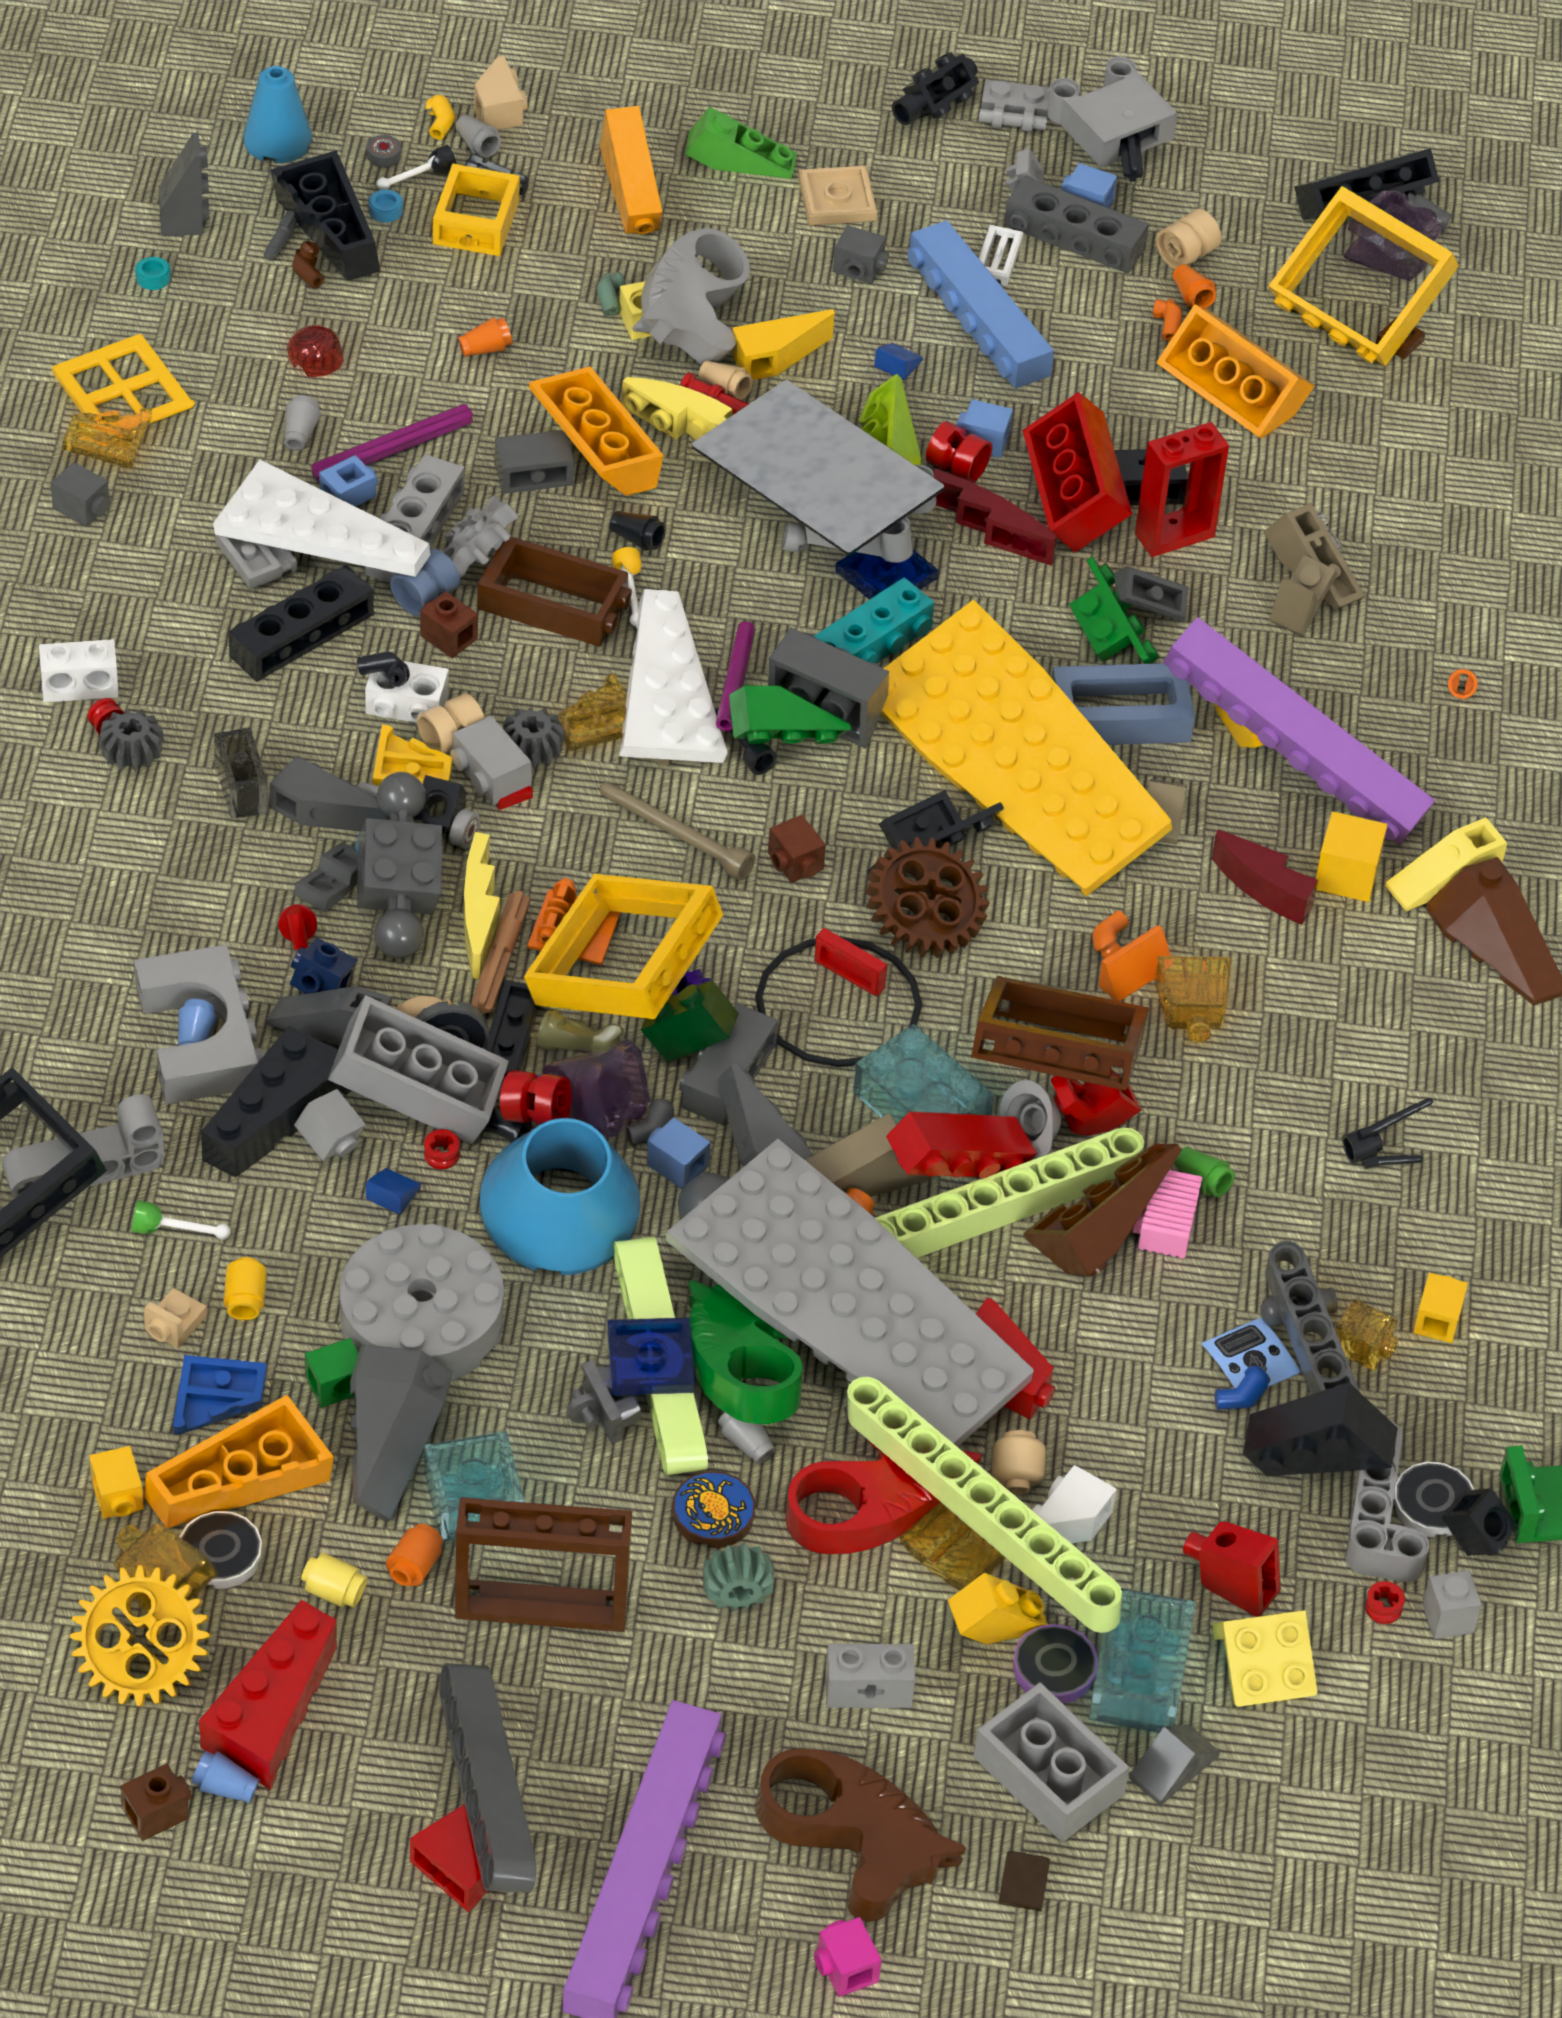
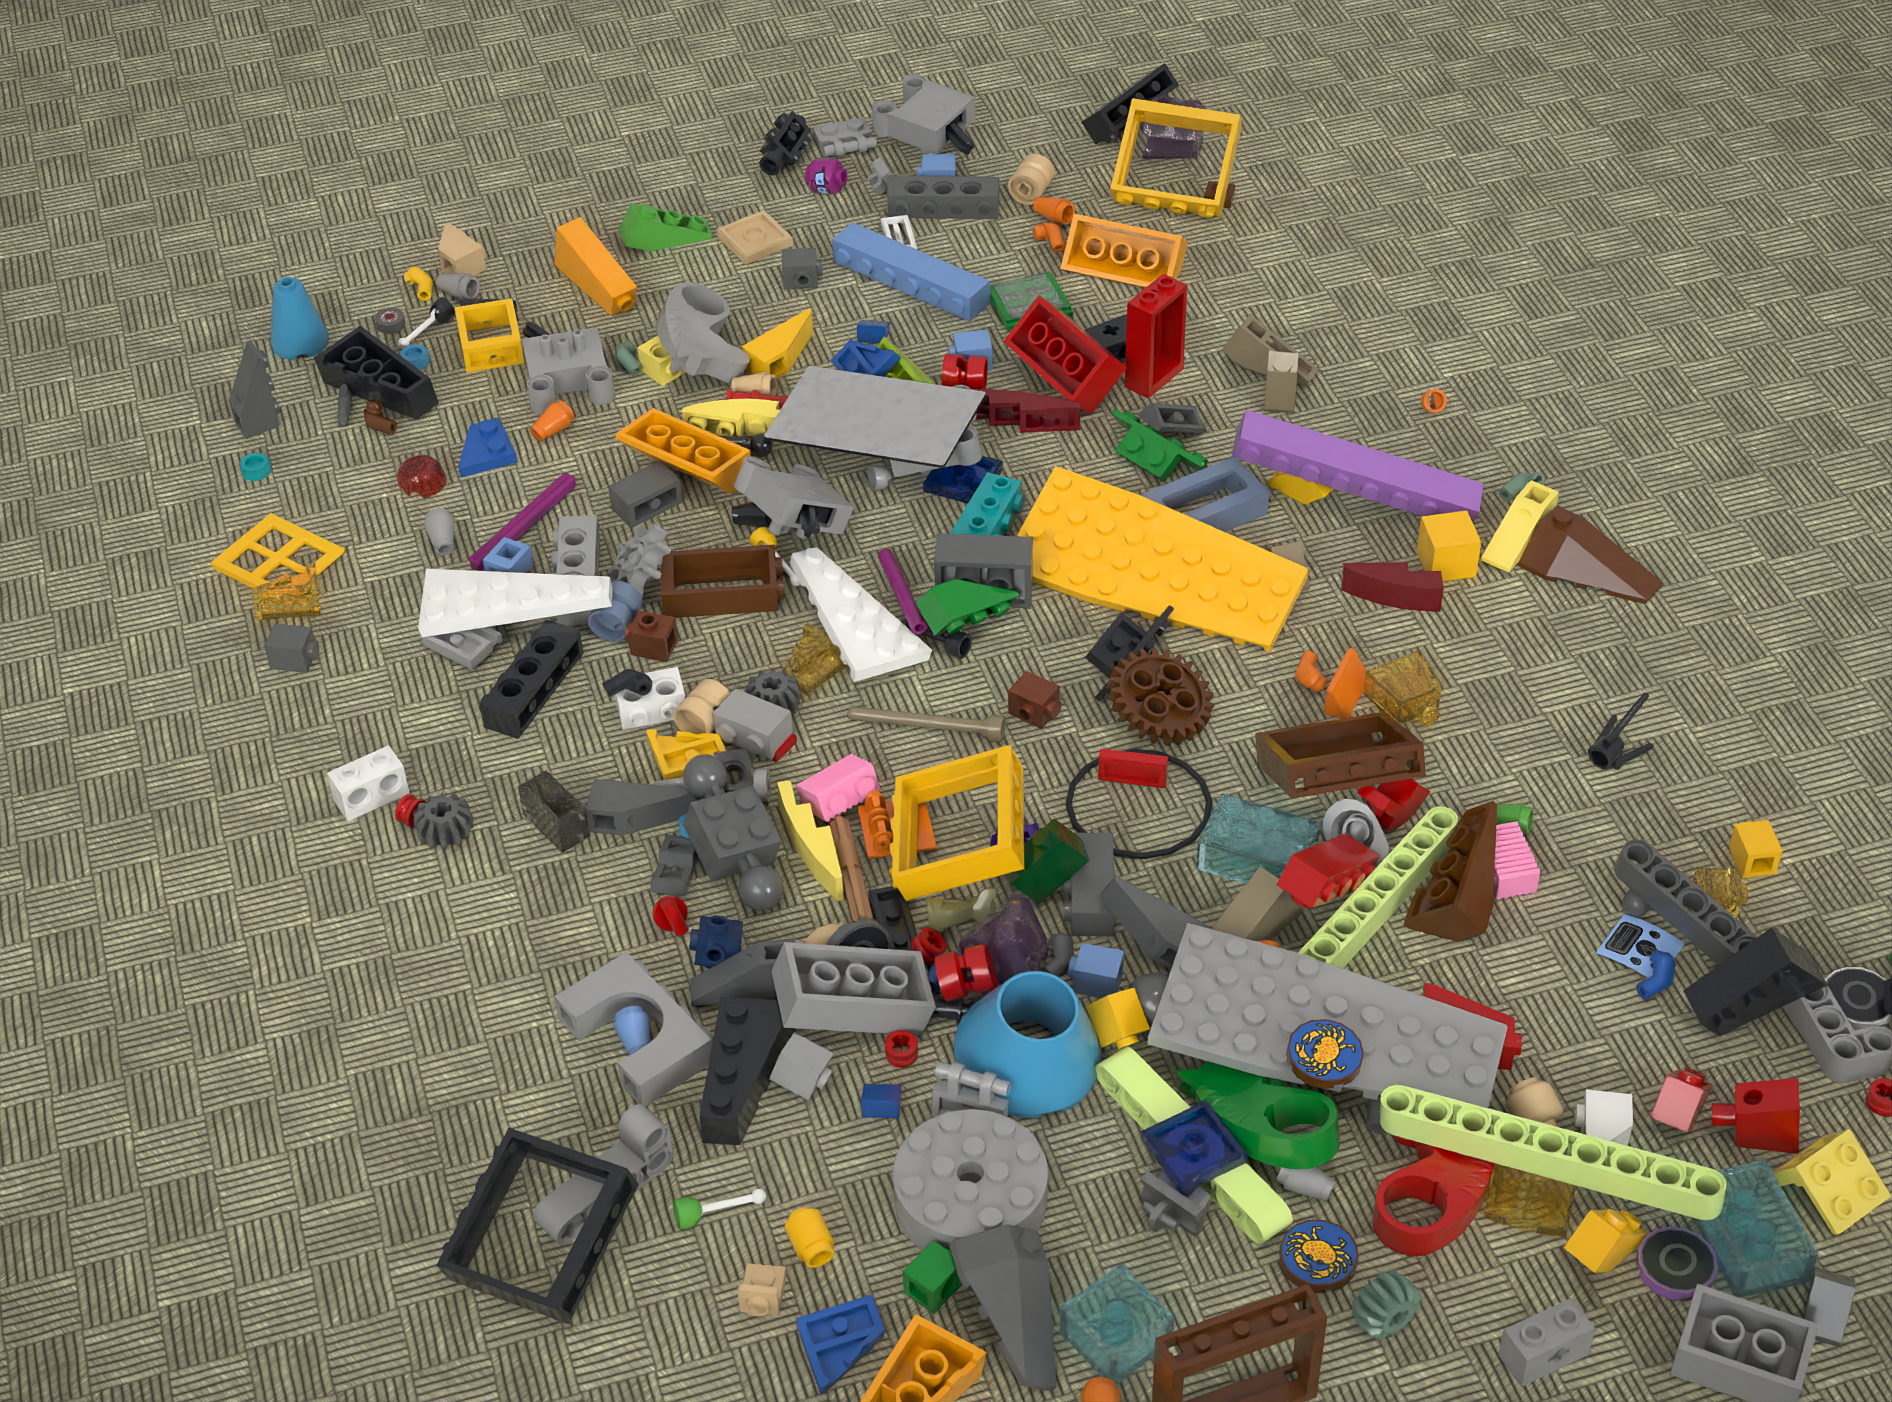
camera: 20 degrees left, 5 degrees down
none -> blue wing [458,417,517,478]
none -> light grey piece [522,322,615,414]
none -> black pin [717,433,773,457]
none -> light grey piece [734,456,854,539]
none -> bright pink brick [796,754,880,822]
none -> magenta head [805,158,848,194]
none -> blue wing [830,340,901,377]
none -> red bush [911,927,947,964]
none -> light grey plate [932,1061,1011,1117]
none -> clear piece [990,272,1073,331]
none -> yellow brick [1086,988,1150,1050]
none -> tile [1286,1019,1364,1089]
none -> sand green arm [1499,472,1545,501]
none -> slope [1651,1067,1713,1132]

